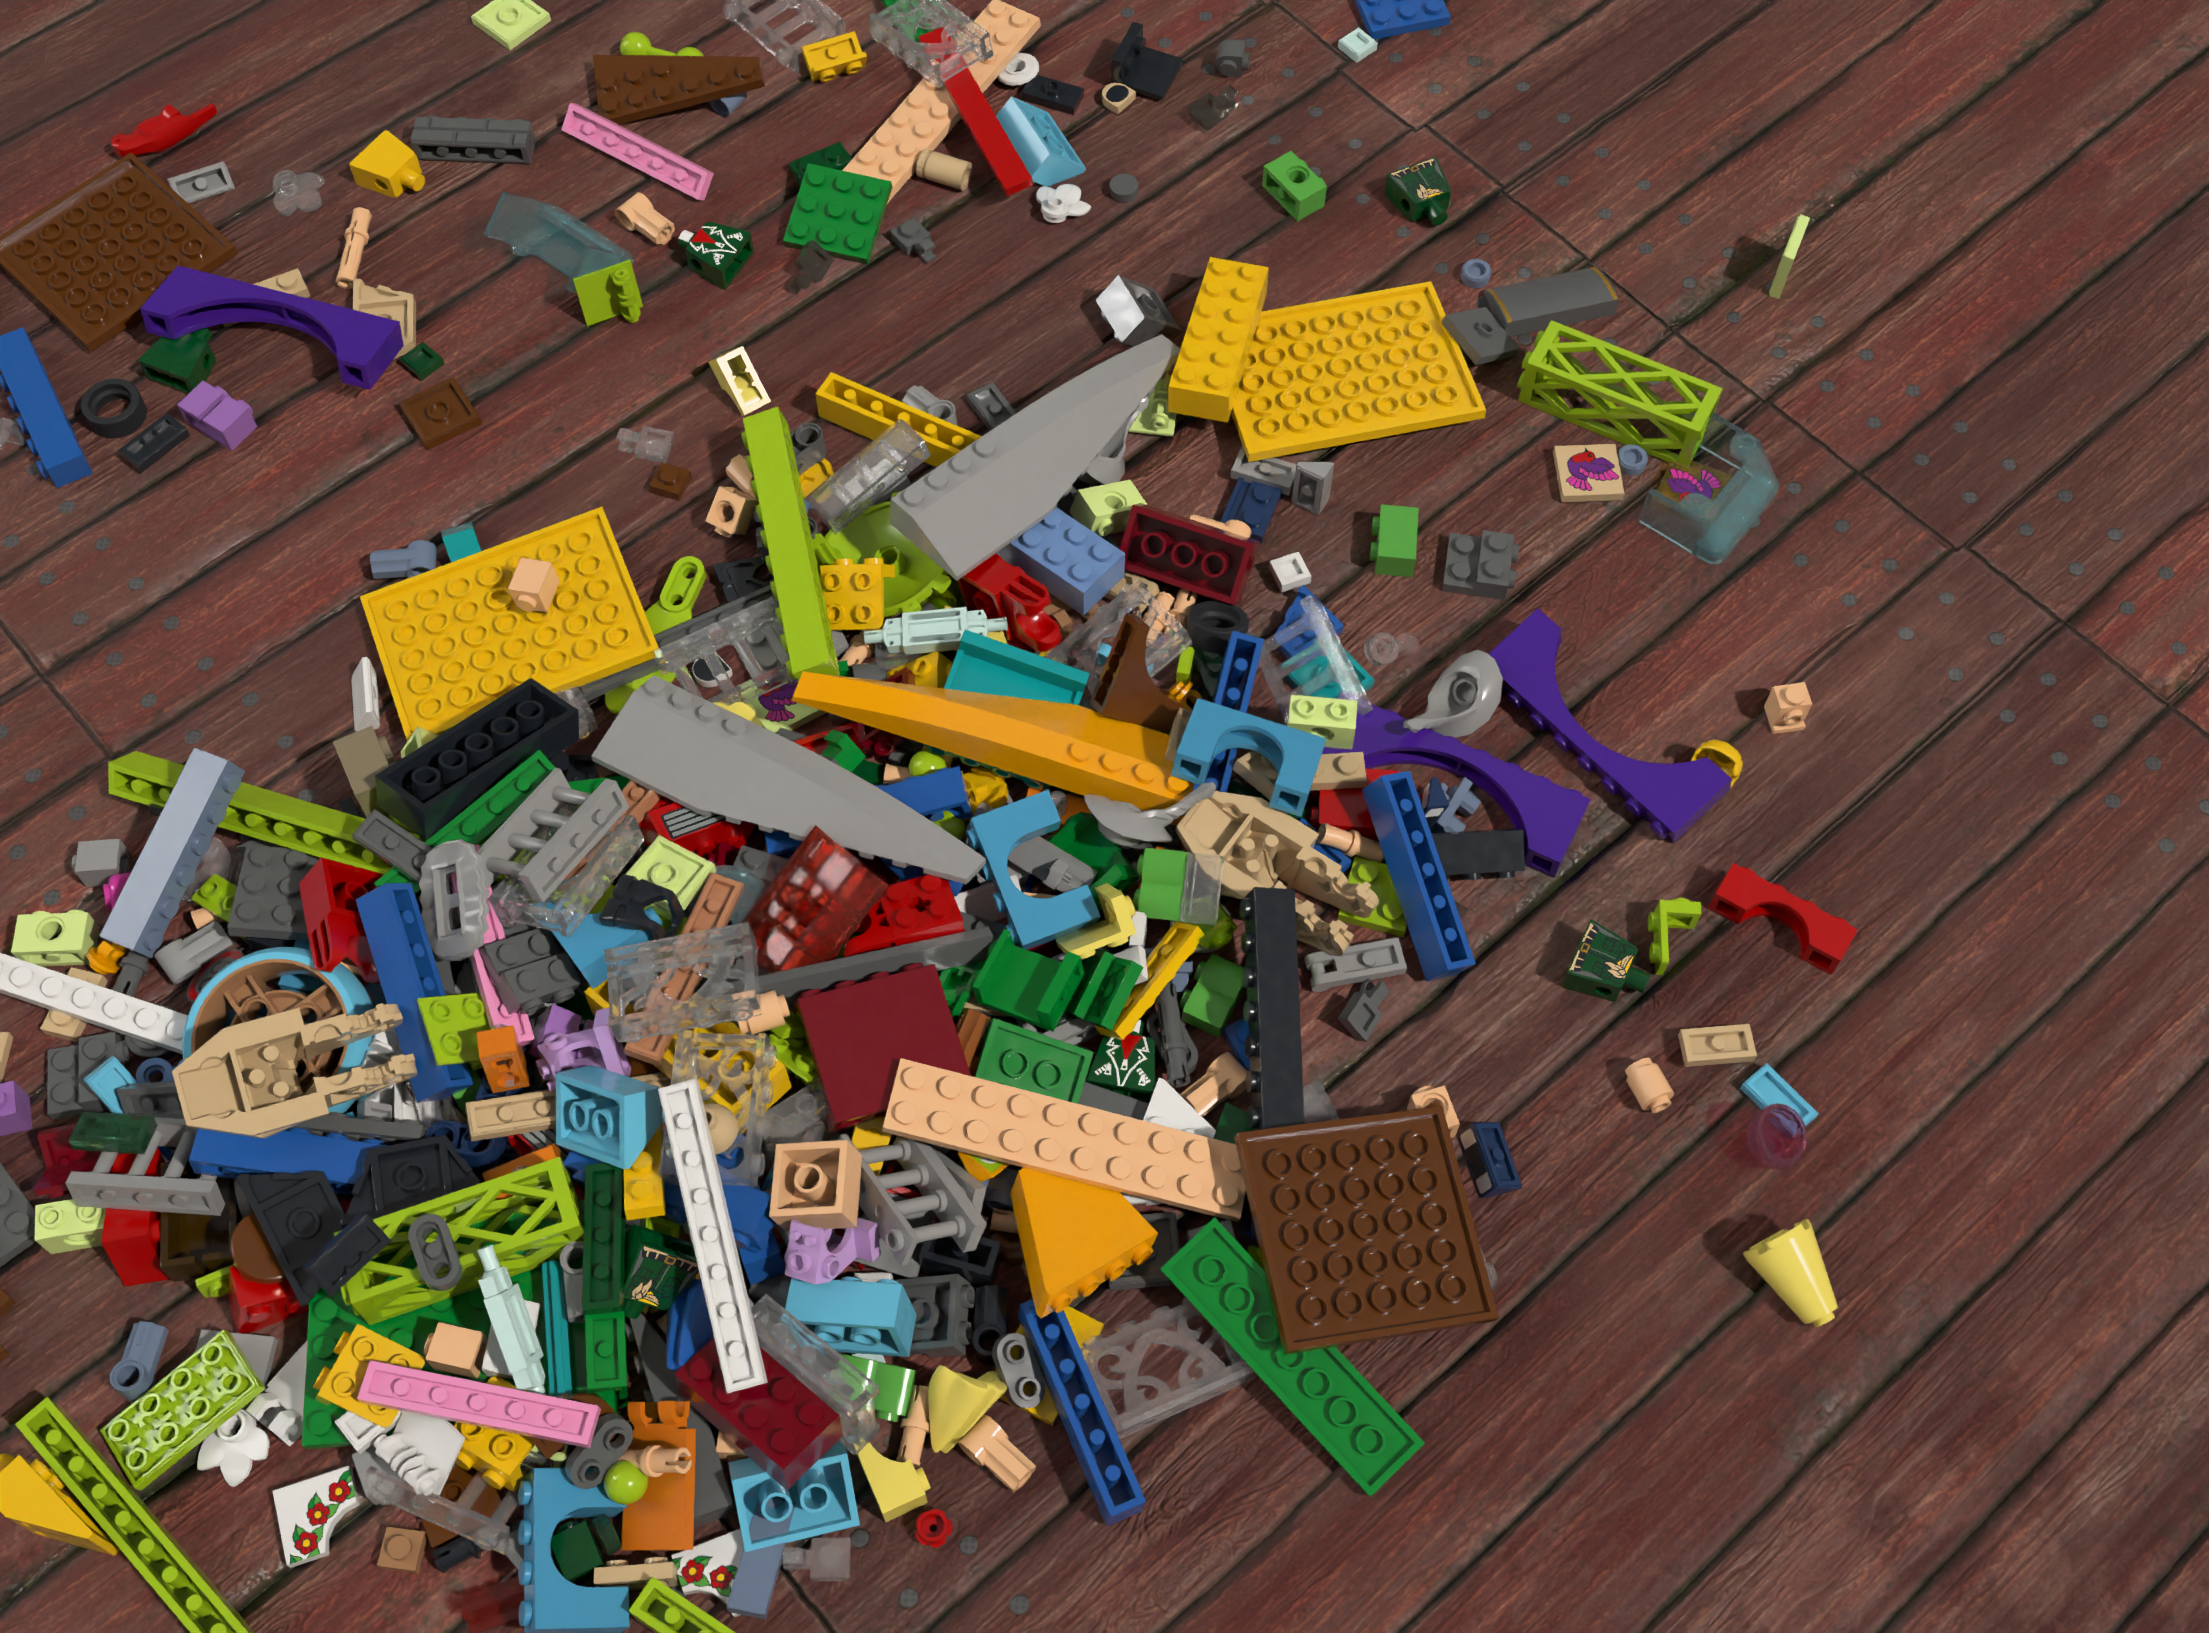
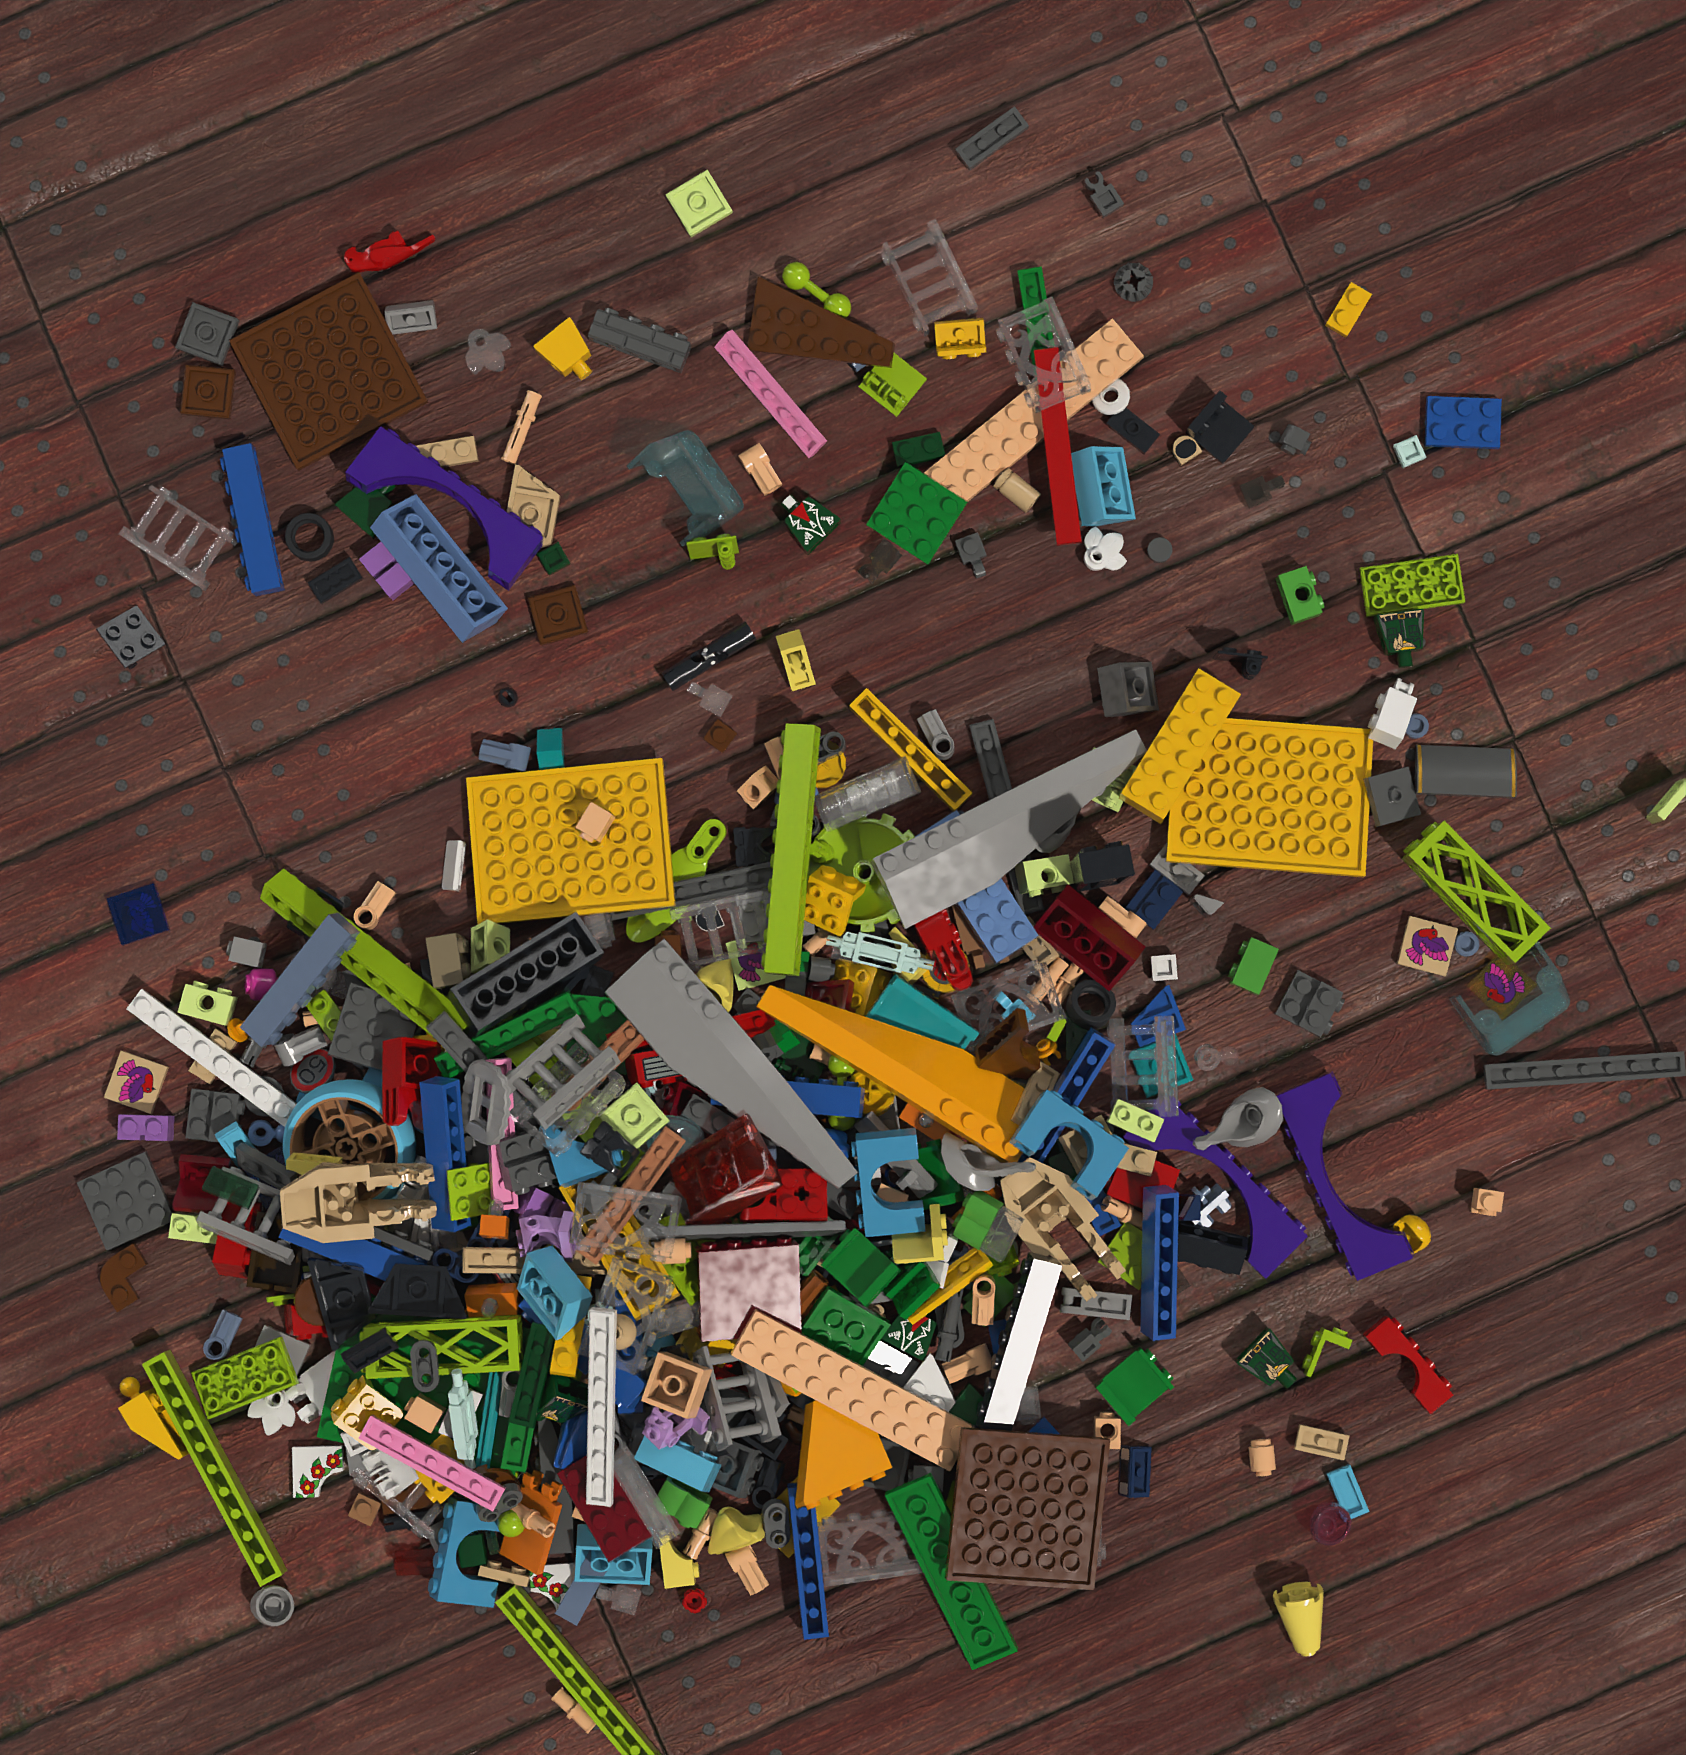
camera: 25 degrees right, 25 degrees up
none -> light nougat piece [354,881,396,930]
none -> medium blue brick [370,494,508,643]
none -> black hinge [498,687,518,708]
none -> black piece [661,621,757,691]
none -> lime hinge [858,353,927,417]
none -> light nougat piece [971,1272,995,1326]
none -> black brick [1070,841,1135,892]
none -> green panel [1094,1346,1174,1426]
none -> black hinge [1213,647,1268,680]
none -> lime tile [1359,554,1465,617]
none -> white brick [1368,678,1417,749]
none -> dark grey plate [1483,1051,1686,1090]

